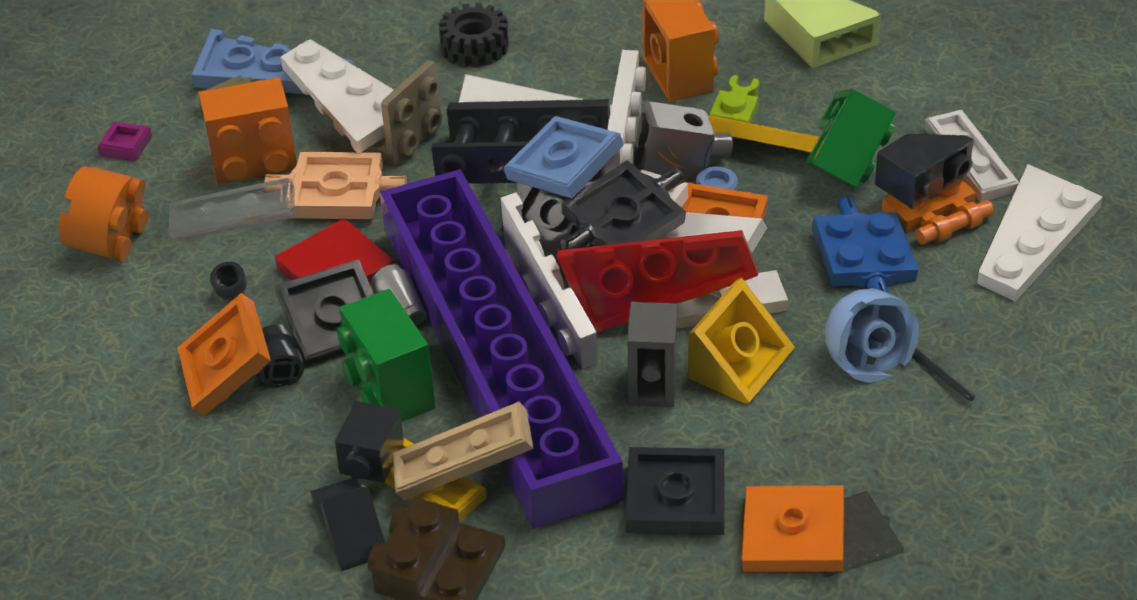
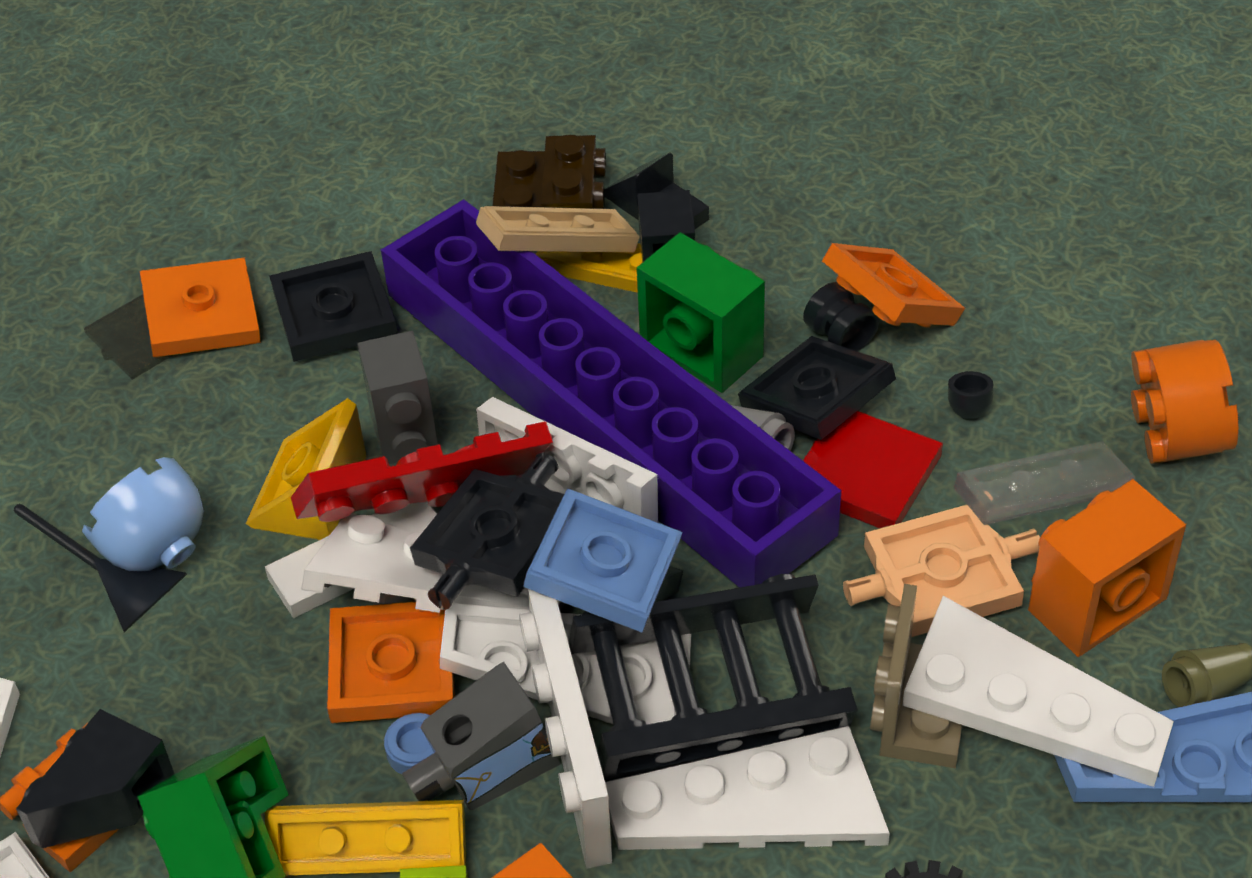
camera: 160 degrees right, 5 degrees up
blue plate [811,196,919,293] -> none

